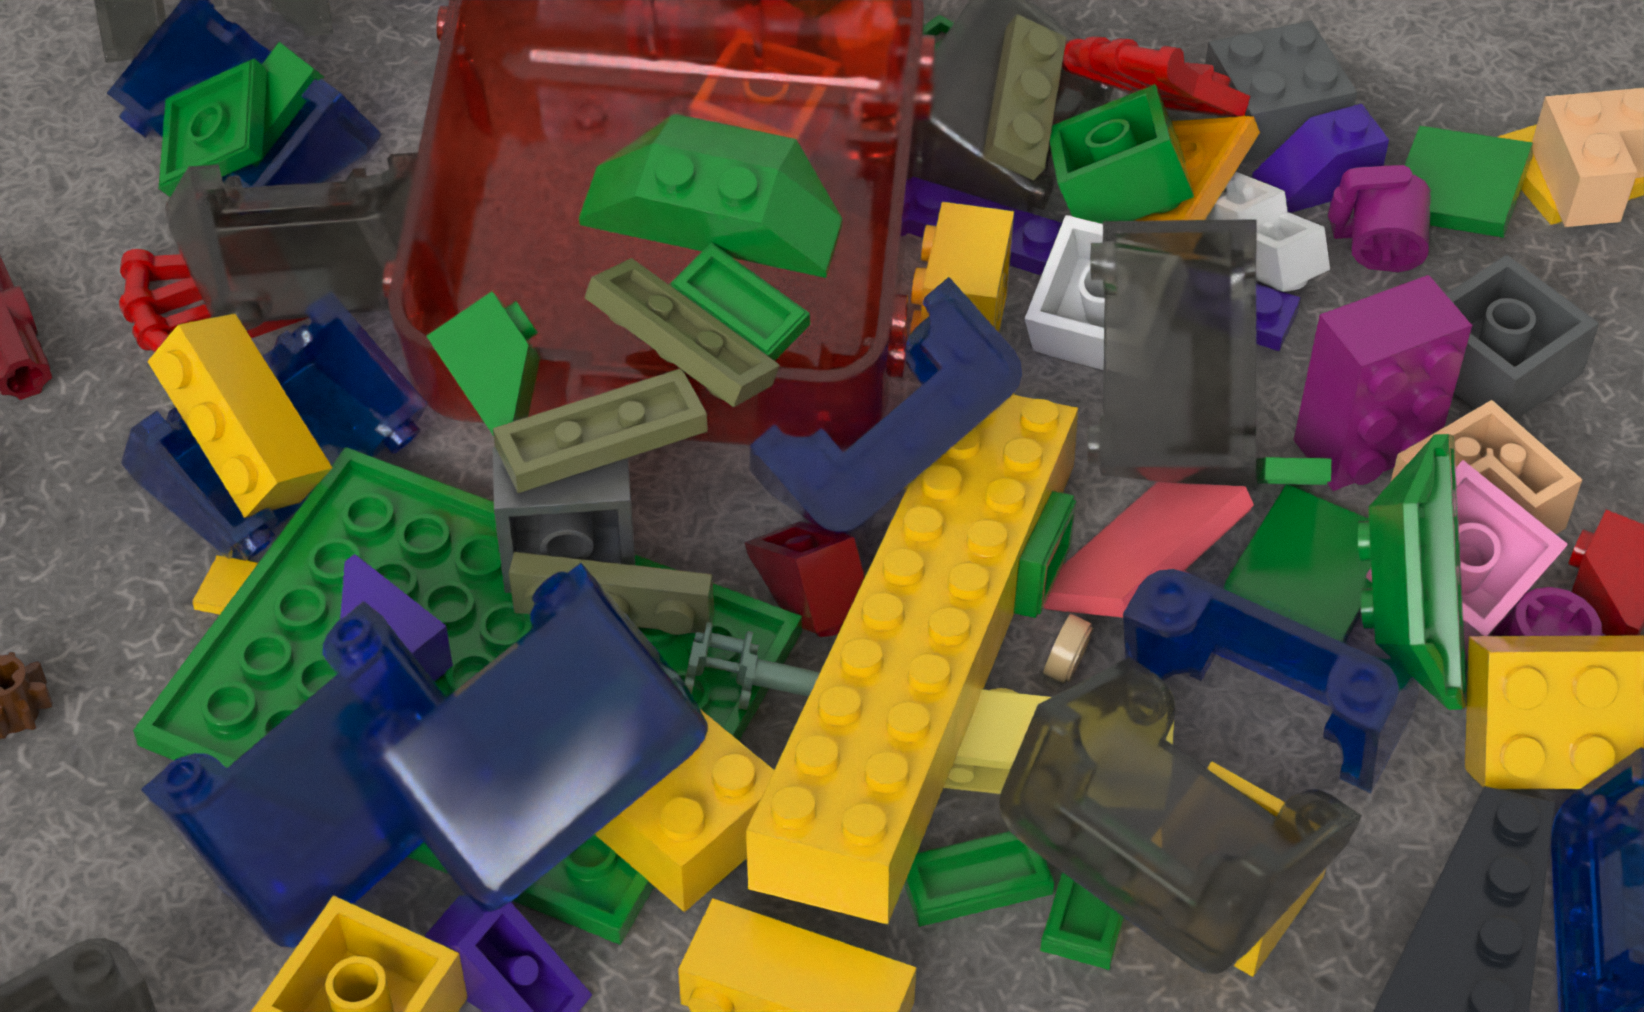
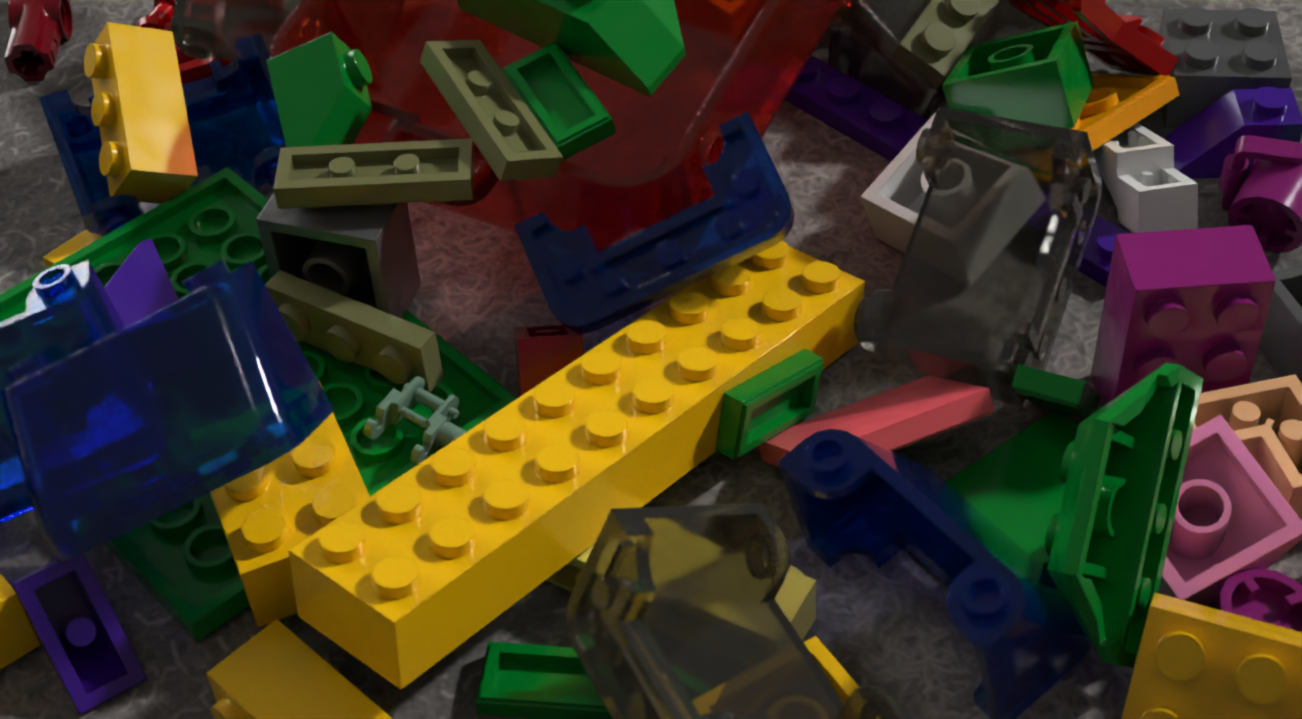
camera: 25 degrees right, 5 degrees down
yellow brick [909,202,1014,380] -> none
tan tile [1043,614,1094,684] -> none

